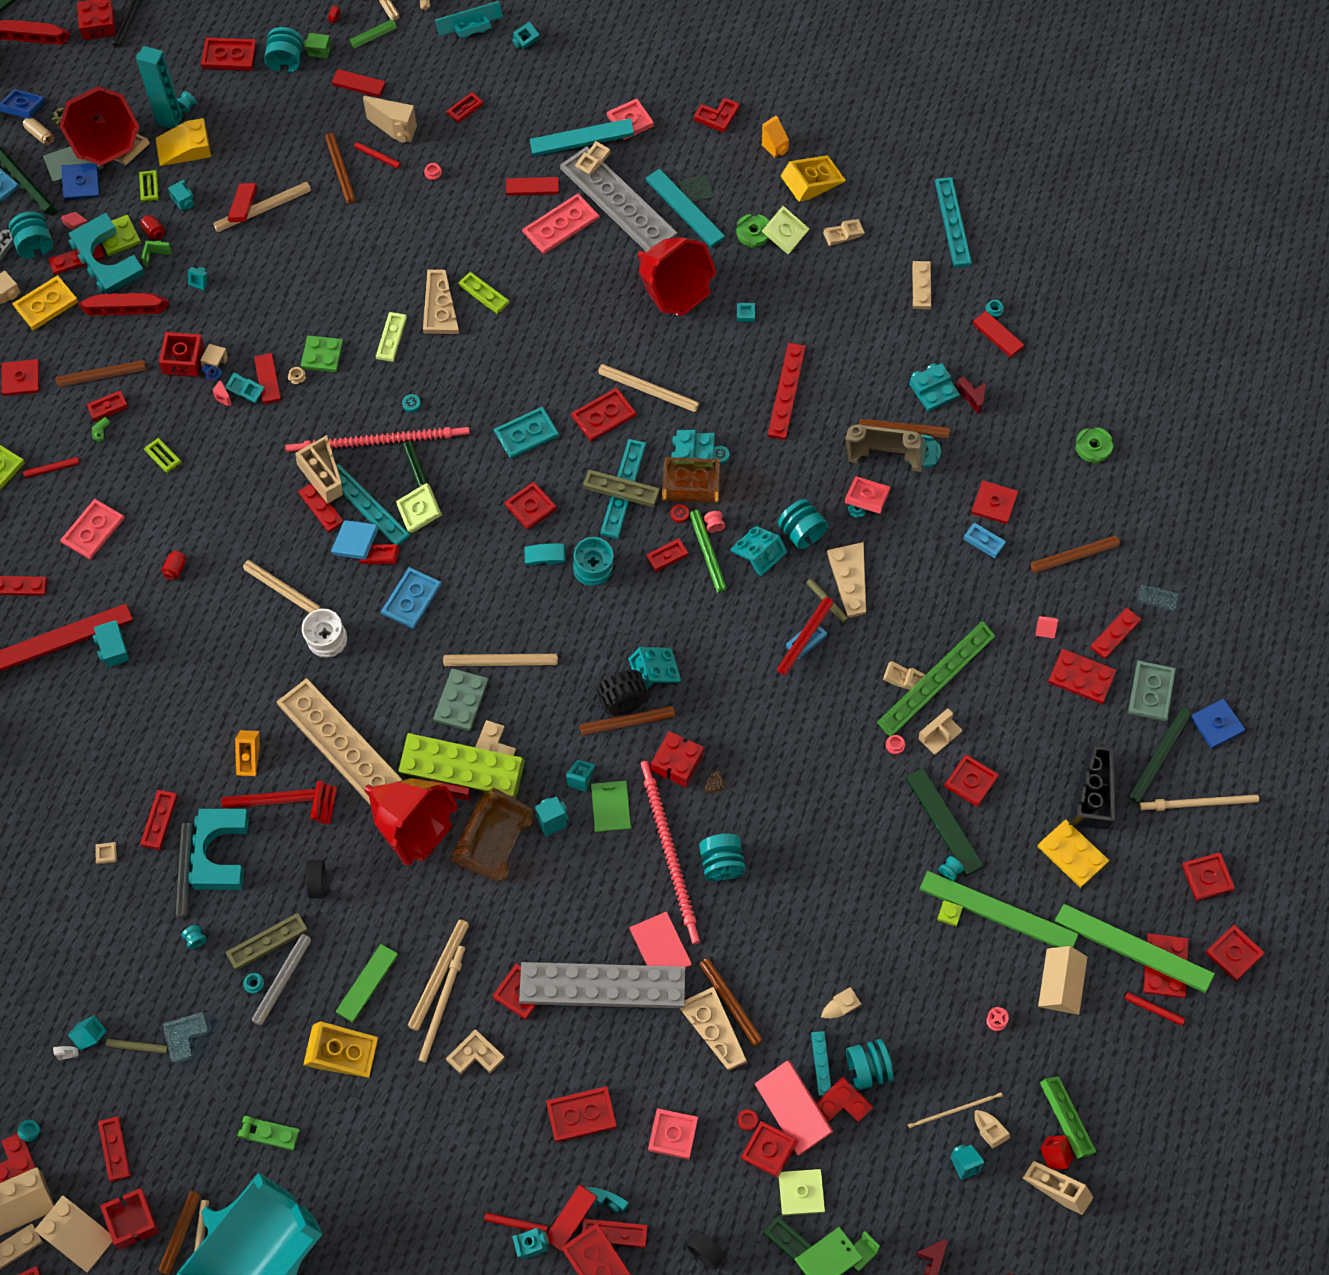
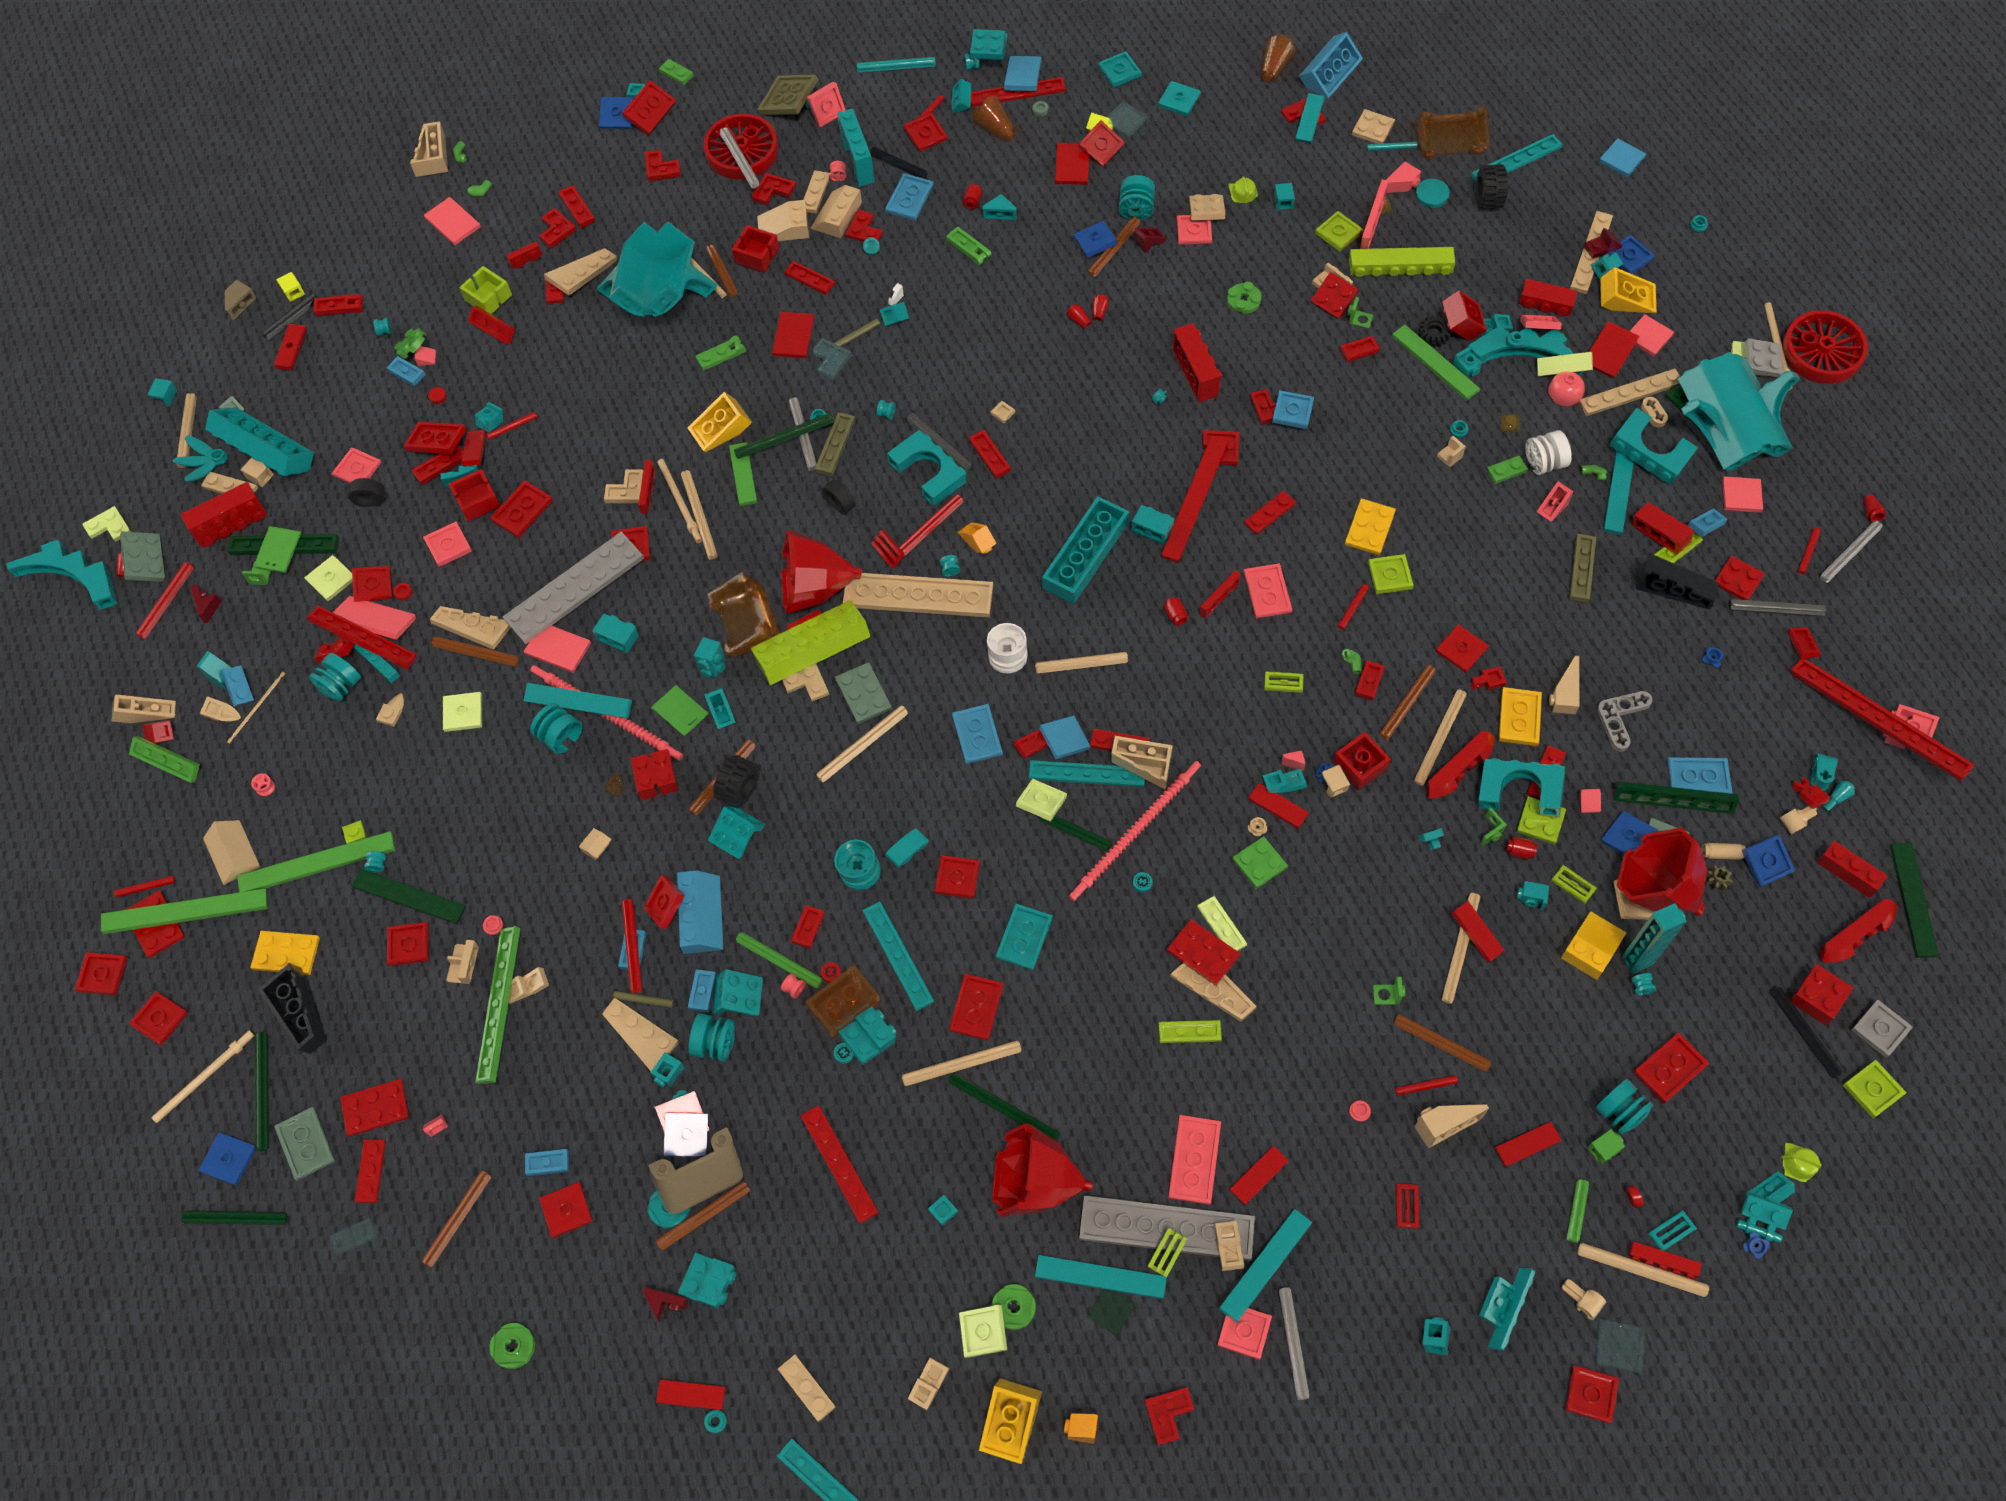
camera: 140 degrees right, 0 degrees up
teal wheel [8,211,53,259] -> none
olive plate [583,470,660,508] -> none
none -> dark green axle [182,1211,288,1225]
none -> dark azure plate [221,665,254,707]
none -> red tile [307,605,417,669]
none -> yellowish green plate [443,692,482,732]
none -> red piece [449,469,500,522]
none -> teal tile [524,683,632,719]
none -> tan piece [579,828,612,860]
none -> teal brick [592,614,639,654]
none -> red tile [638,460,655,514]
none -> red plate [644,874,685,929]
none -> teal brick [650,1052,685,1088]
none -> plate [664,1113,708,1156]
none -> dark azure slope [677,871,723,954]
none -> dark azure plate [688,969,717,1013]
none -> dark green axle [734,413,835,459]
none -> red tile [772,312,815,359]
none -> teal wheel [940,555,960,577]
none -> dark green axle [949,1073,1060,1141]
none -> teal brick [1042,496,1129,604]
none -> lime tile [1147,1228,1187,1278]
none -> red plate [1167,919,1240,986]
none -> red tile [1199,570,1241,618]
none -> light grey axle [1279,1288,1309,1400]
none -> bright green bracket [1373,977,1405,1004]
none -> tan axle [1414,689,1466,786]
none -> red plate [1470,666,1507,690]

